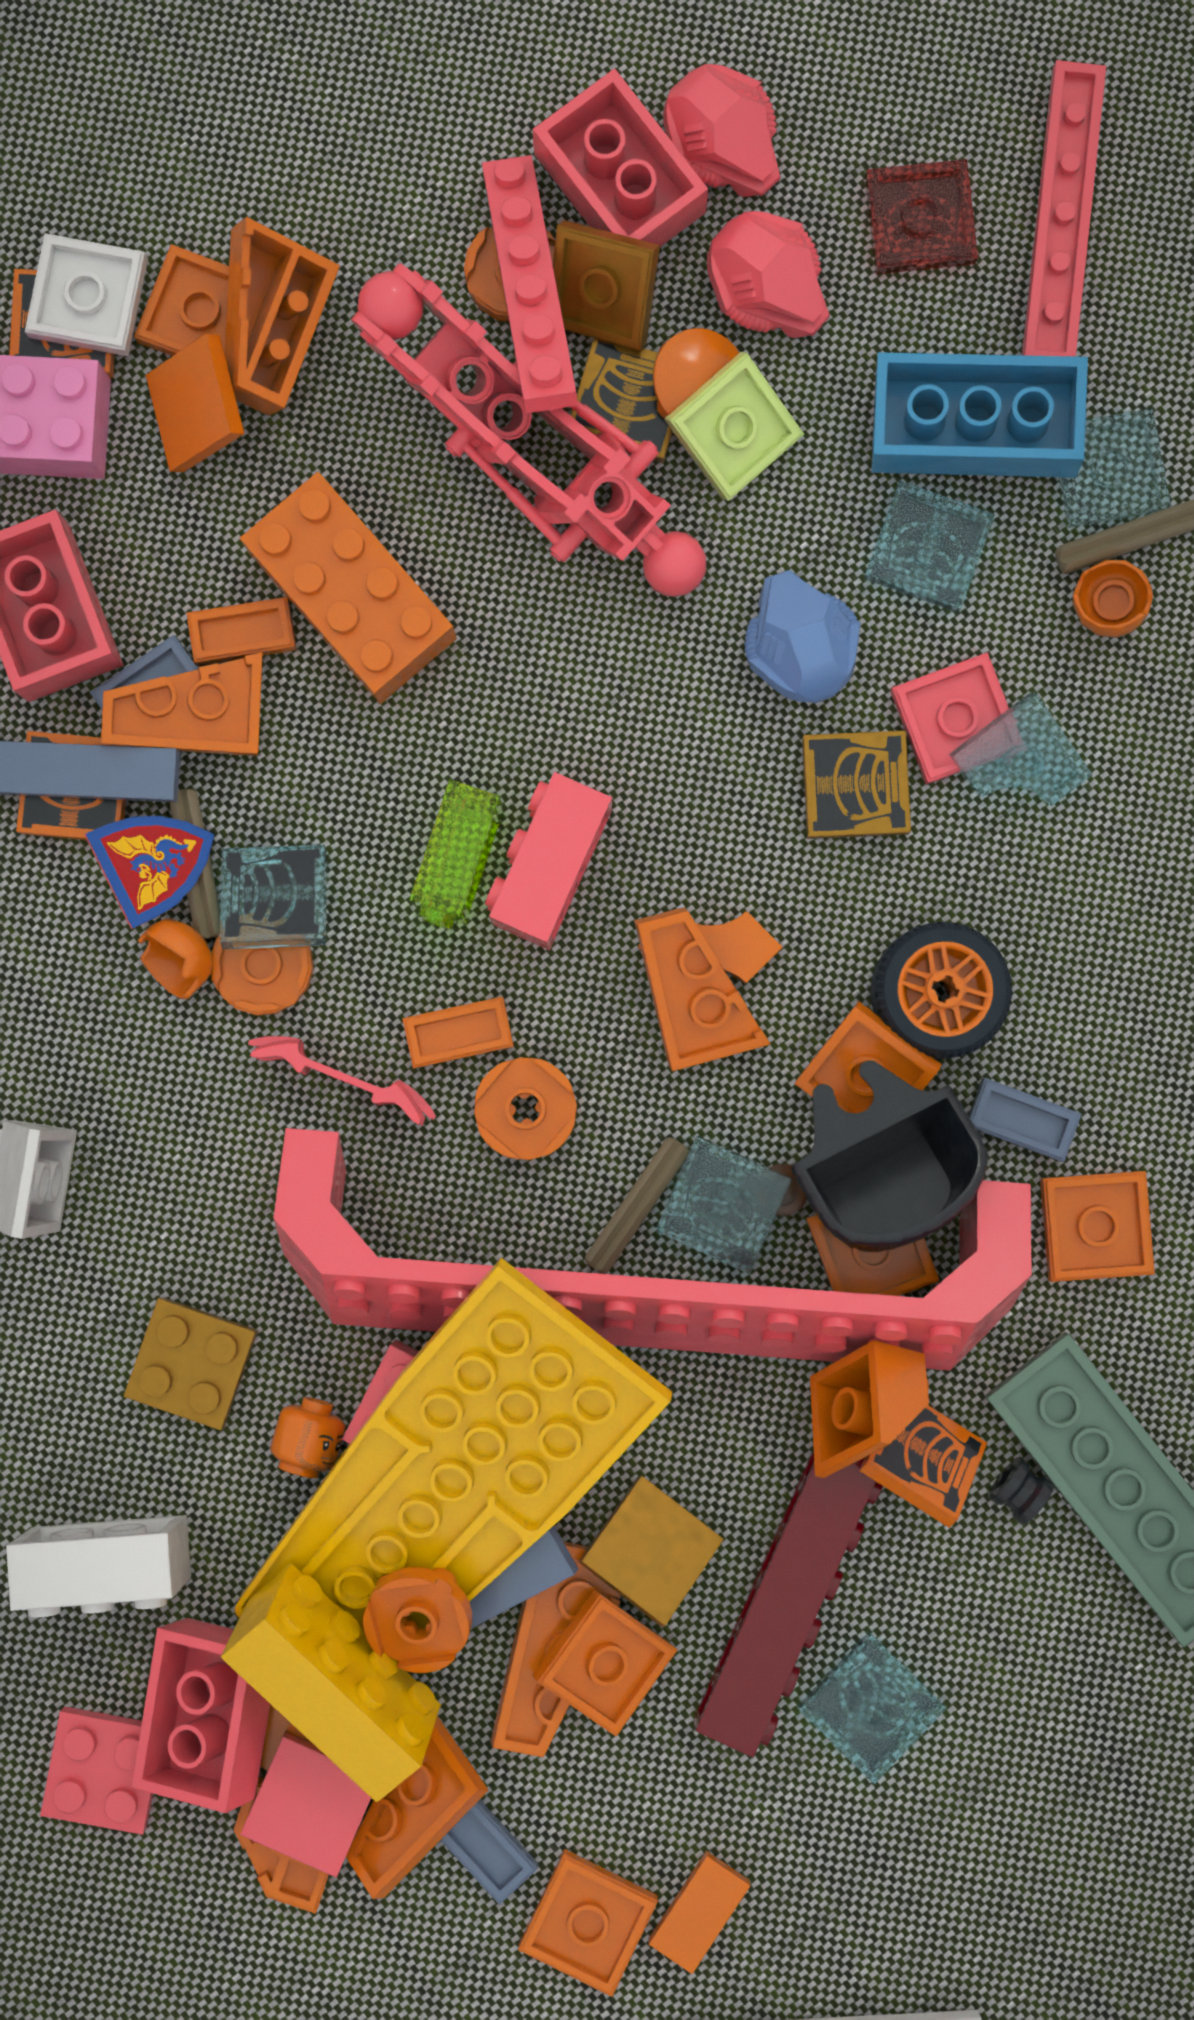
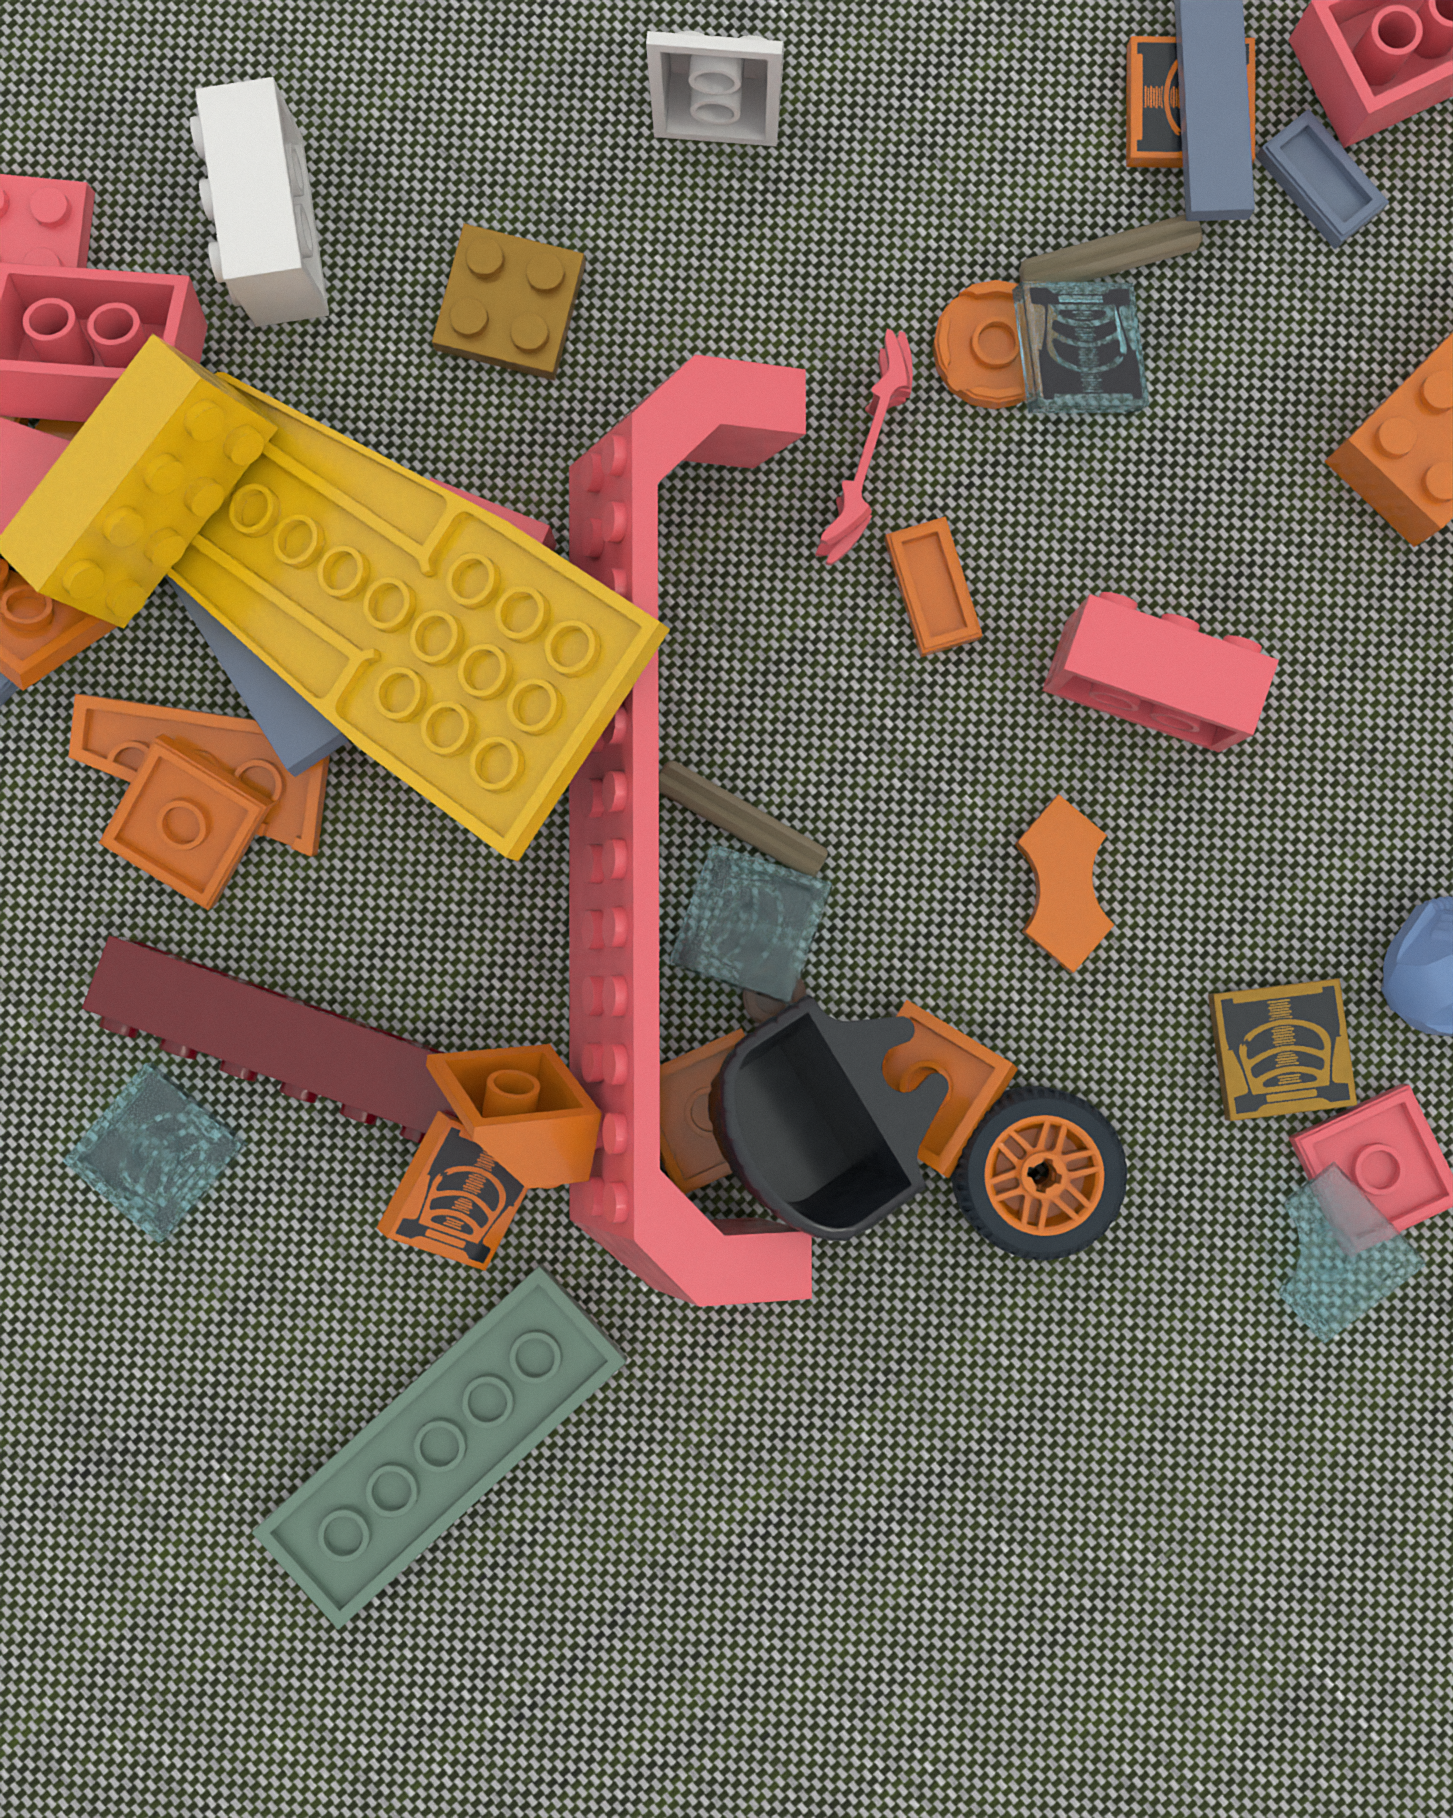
camera: 85 degrees right, 0 degrees up
shield [84,816,214,929] -> none
orange wing [101,652,263,756] -> none
orange hair [138,918,213,999] -> none
orange tile [186,597,297,666] -> none
orange head [270,1397,346,1478] -> none
orange plate [363,1567,472,1673] -> none
clear neon green window [409,779,504,930] -> none
orange plate [474,1057,577,1160] -> none
pearl gold tile [578,1476,724,1626] -> none
orange wing [634,907,771,1071] -> none
sand blue tile [968,1078,1082,1162] -> none
black wheel [988,1457,1054,1525] -> none
orange tile [1040,1171,1155,1282] -> none

